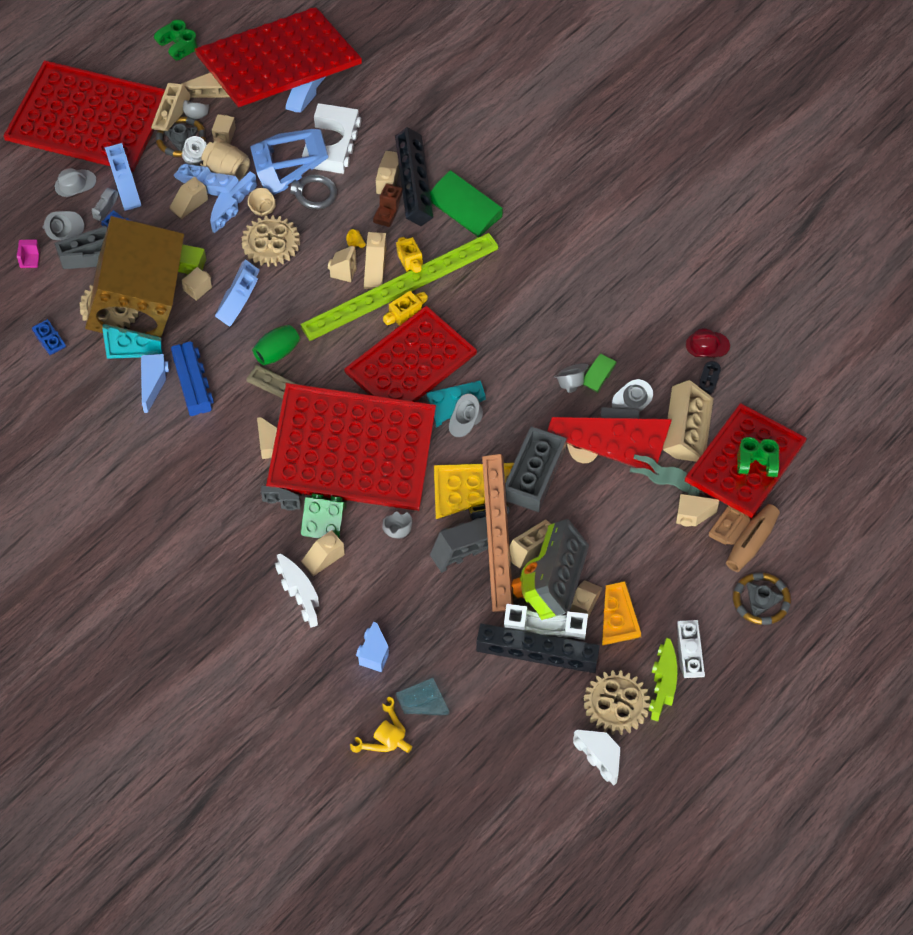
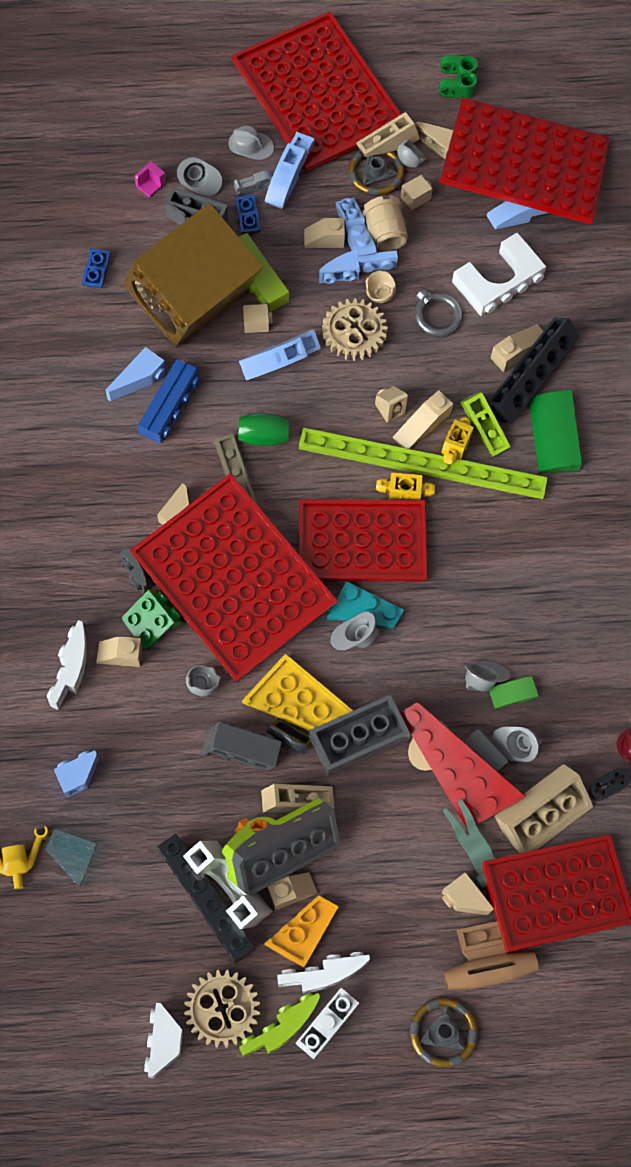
camera: 40 degrees right, 10 degrees up
teal wing [102,324,163,359] -> none
white wheel [182,136,207,165] -> none
medium blue windscreen [250,129,329,195] -> none
yellow plate [346,229,366,248] -> none
copper slope [373,184,403,227] -> none
nougat plate [482,454,513,613] -> none
green piece [737,437,779,477] -> none
none -> white slope [277,952,370,994]
none -> lime slope [460,392,511,457]

